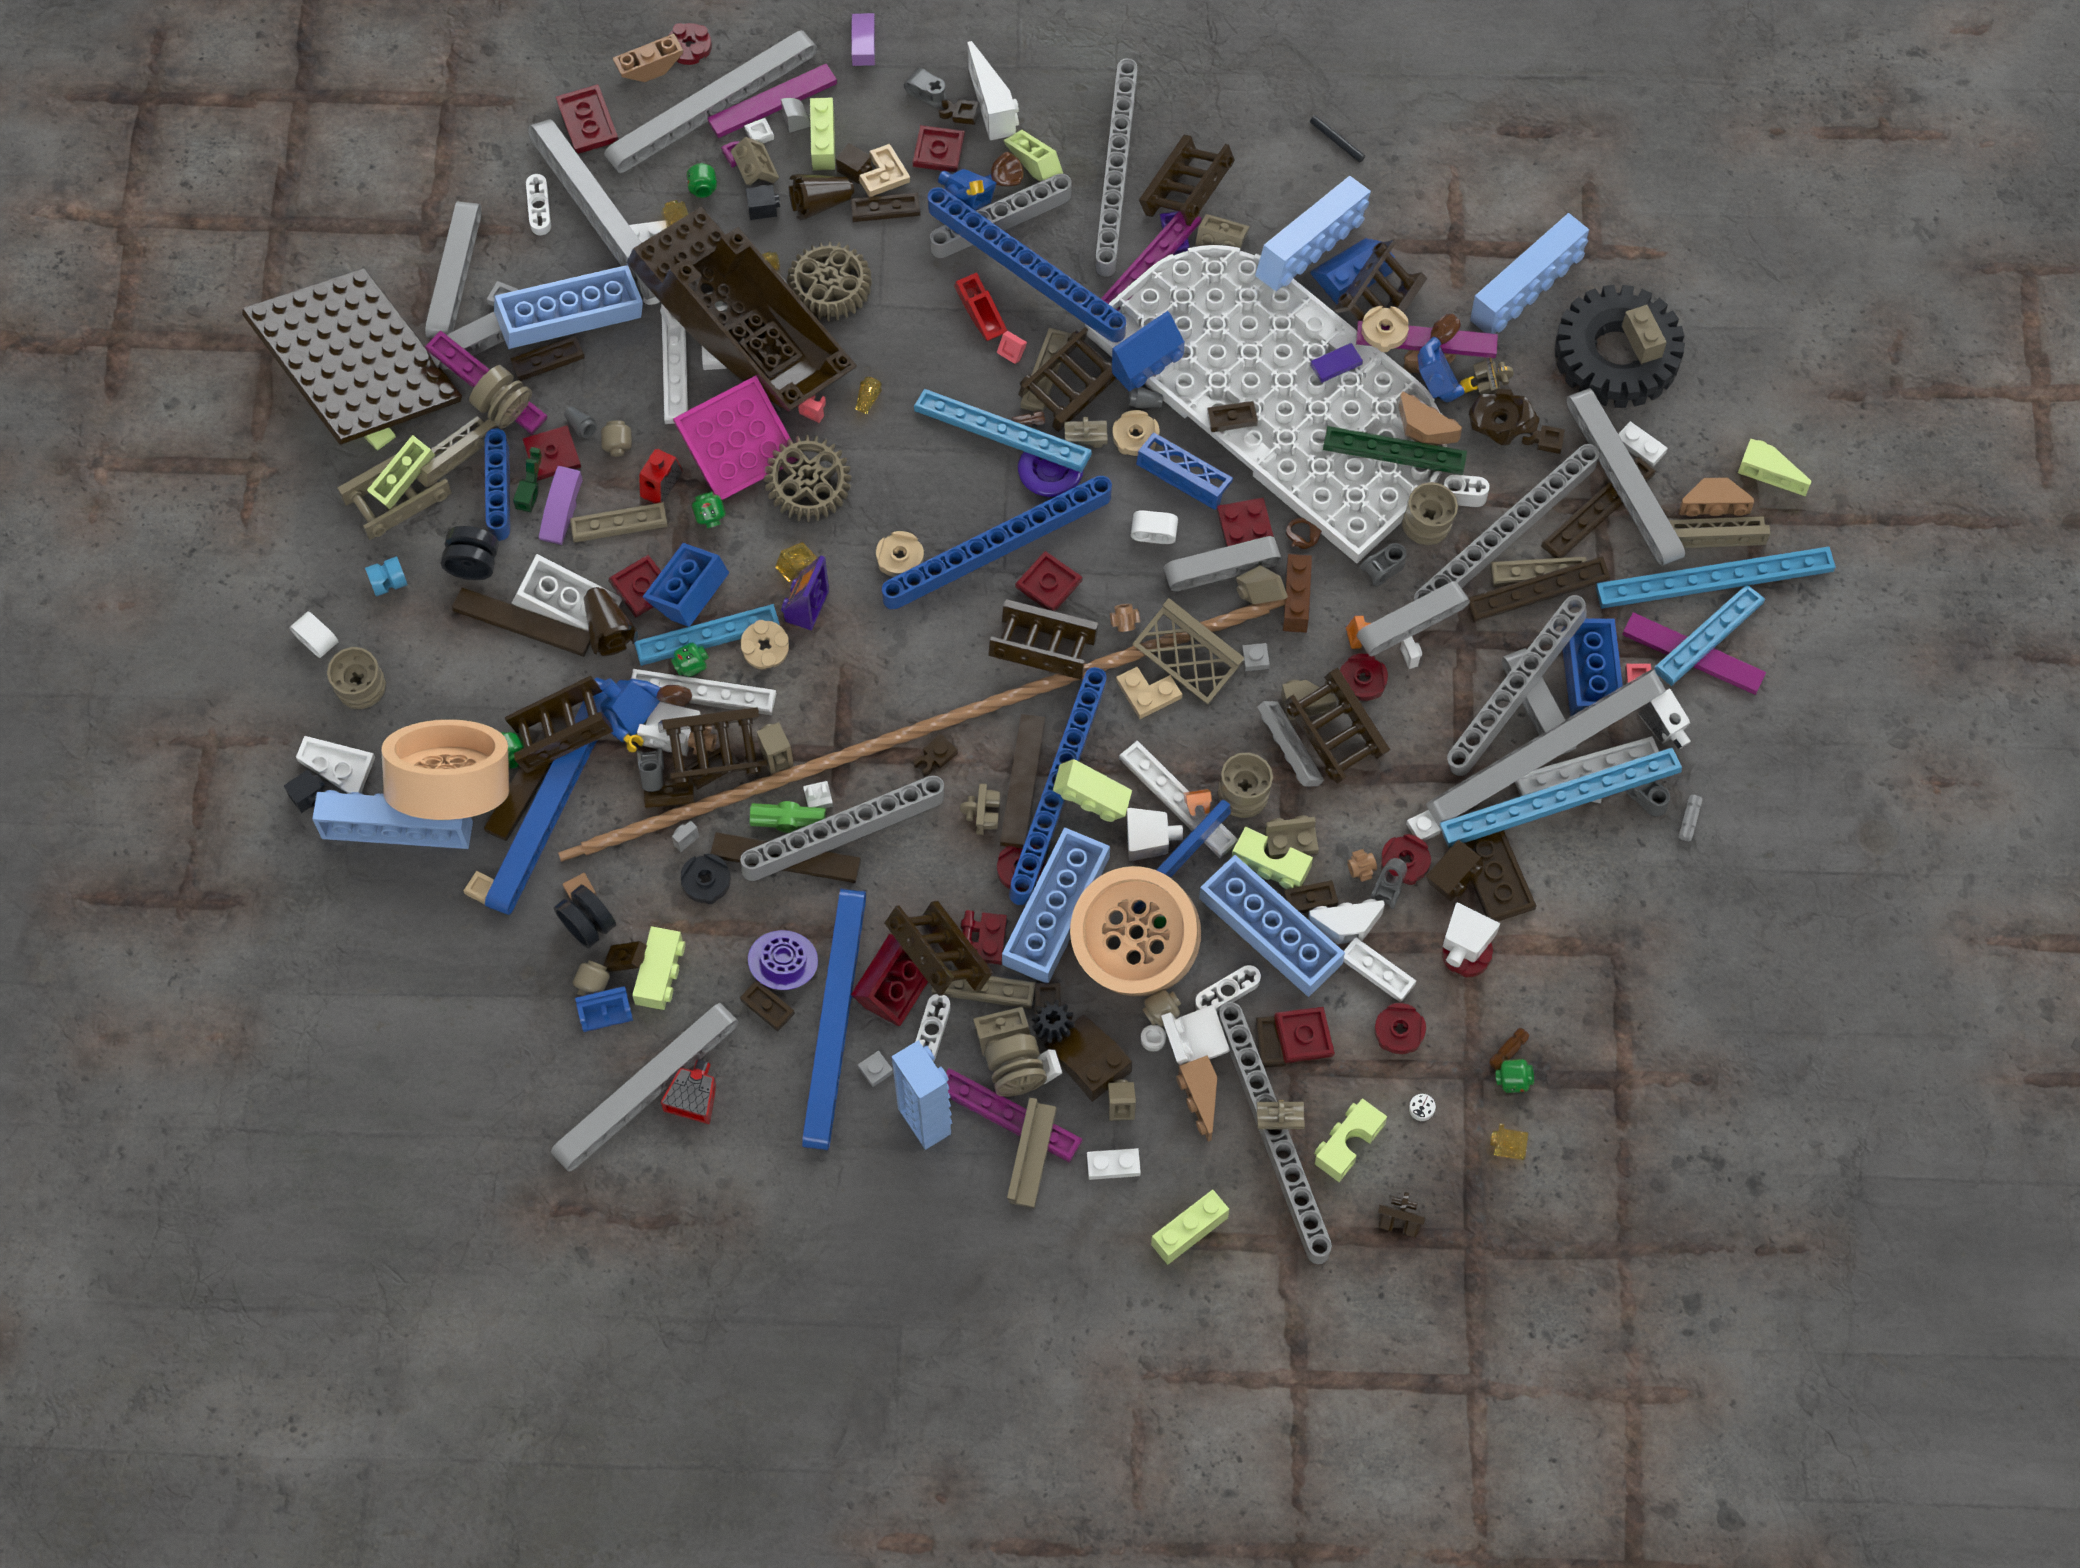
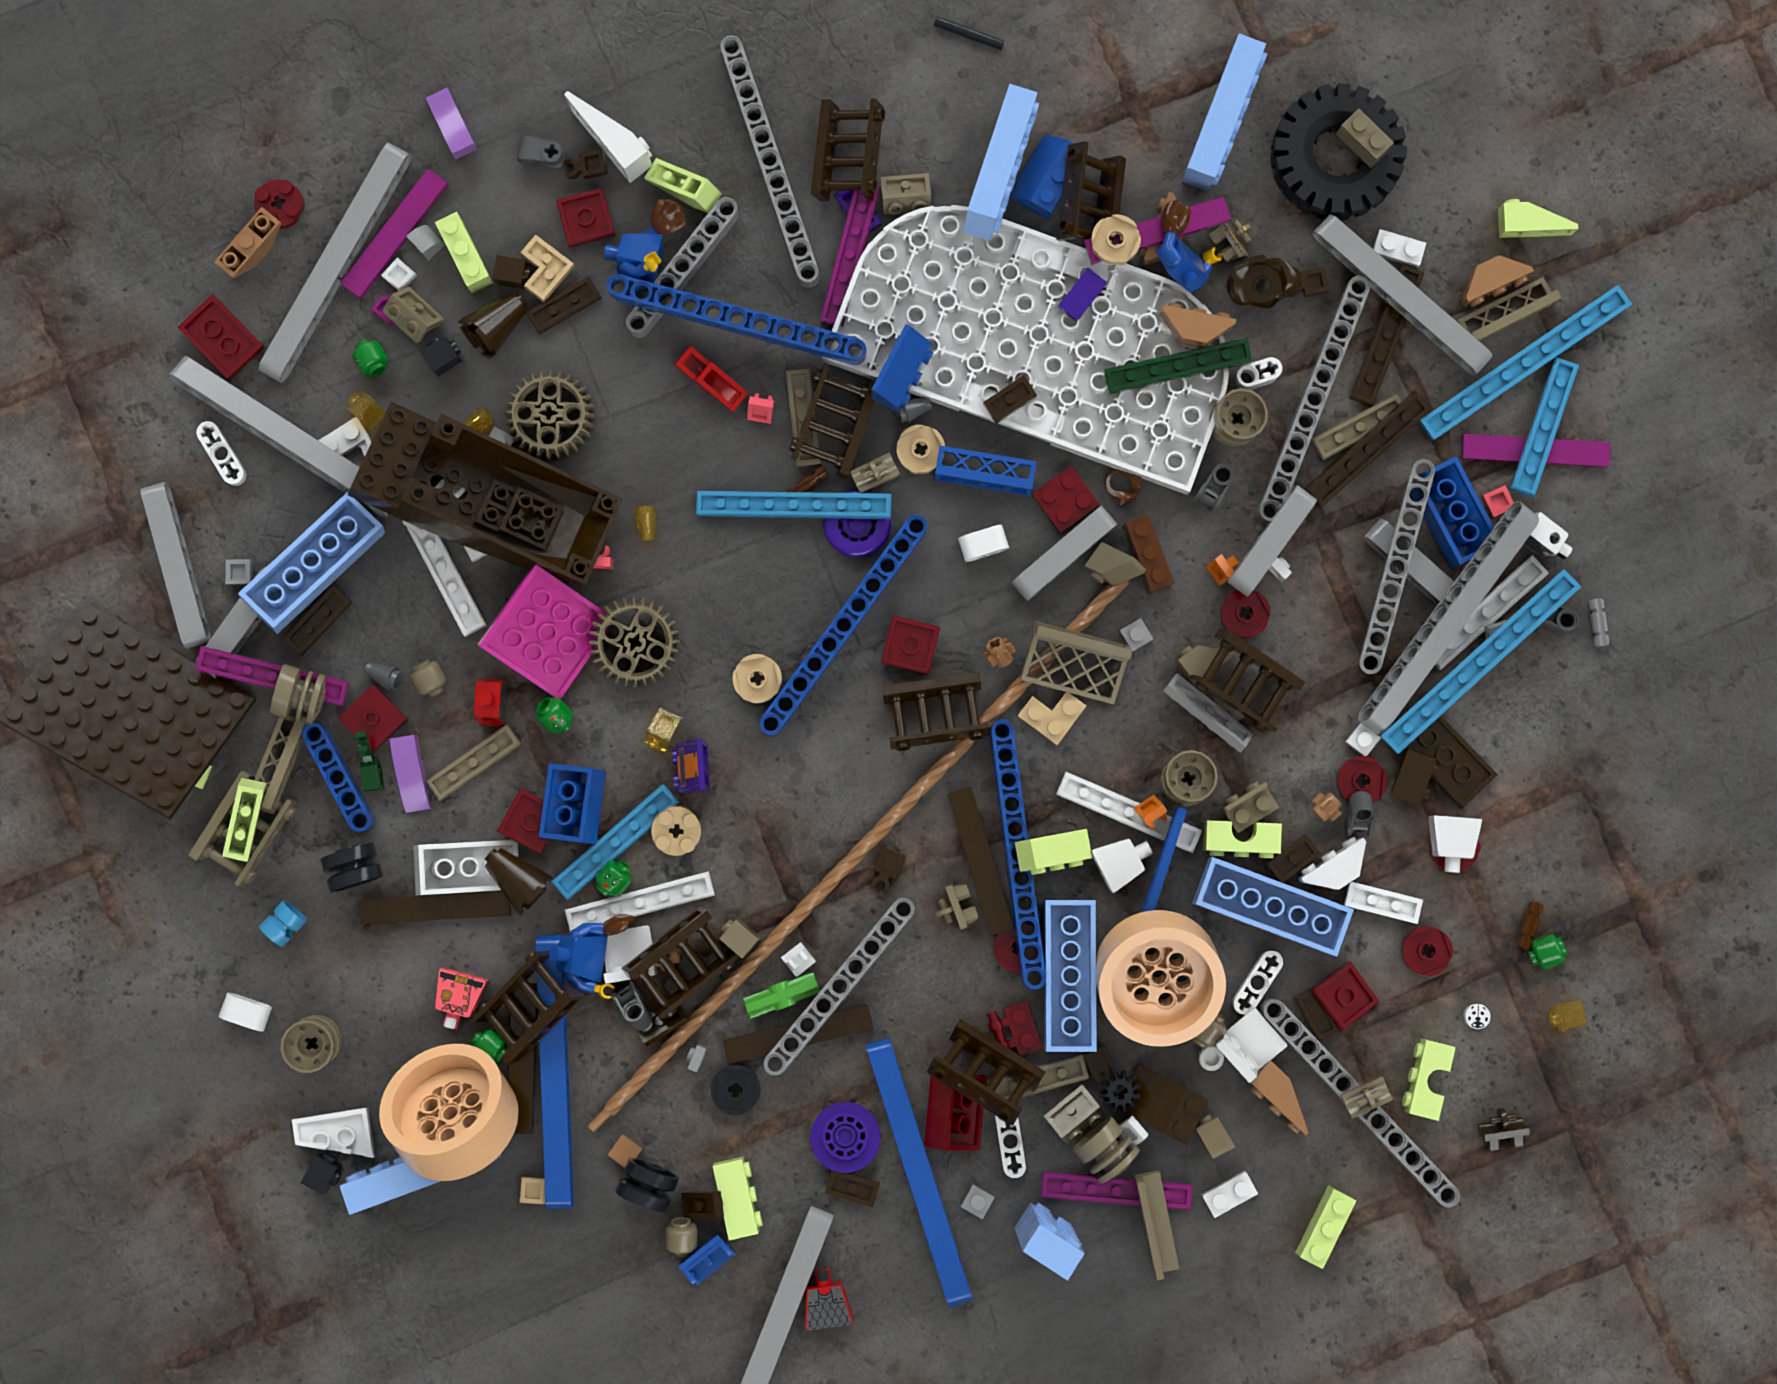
camera: 25 degrees left, 20 degrees up
none -> coral torso [435,968,490,1029]

